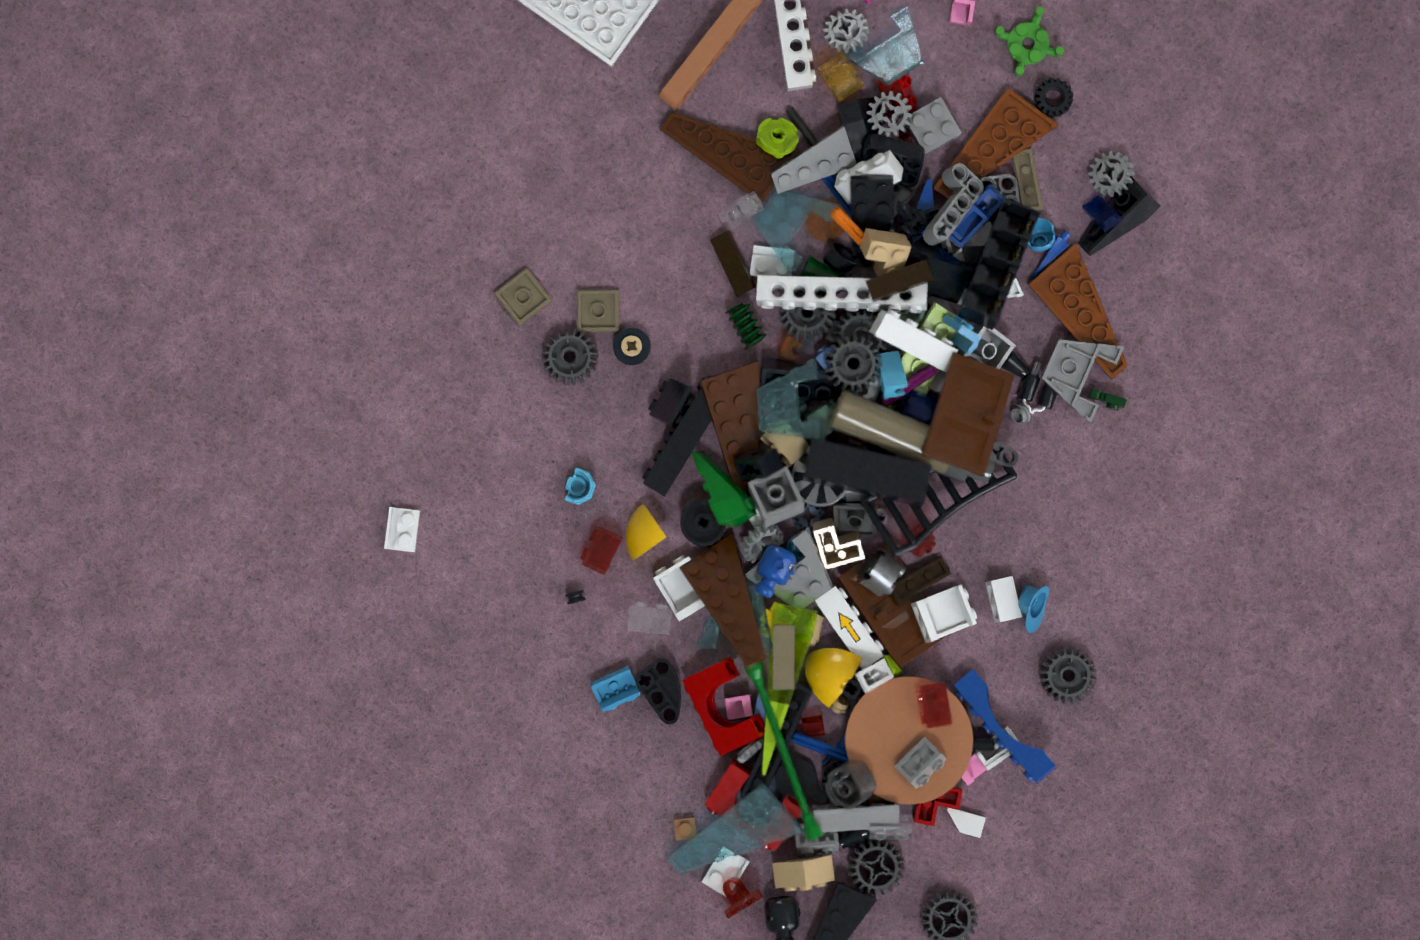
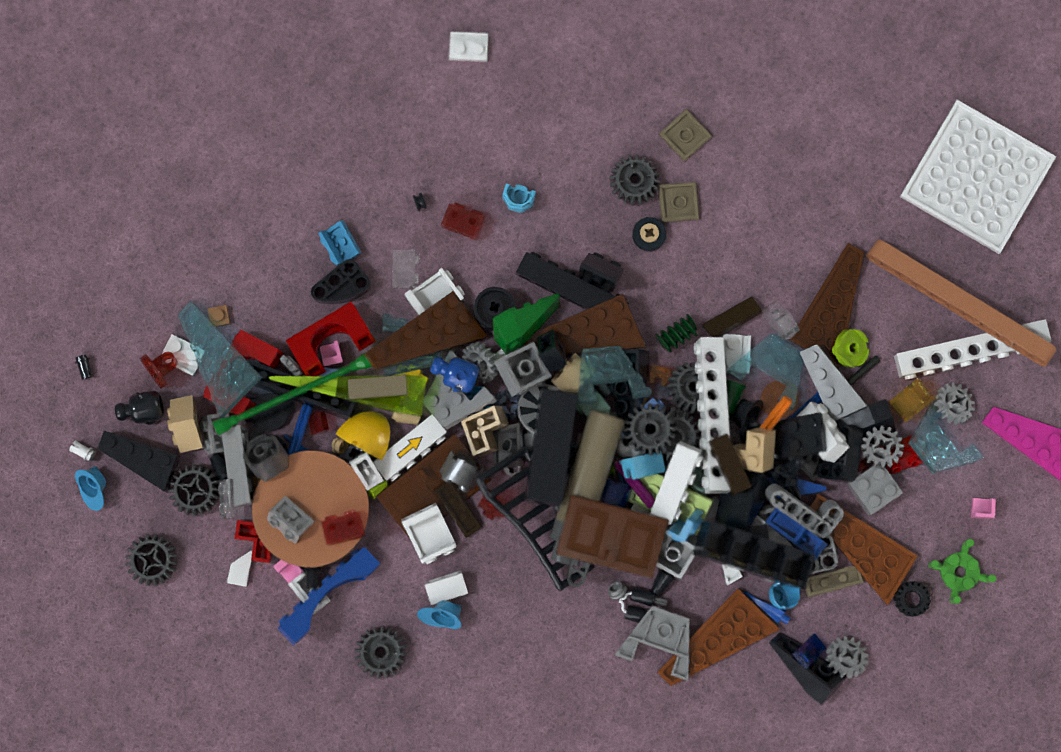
camera: 90 degrees right, 5 degrees down
yellow brick [625,504,667,562] -> none
dark green plate [1088,389,1127,411] -> none

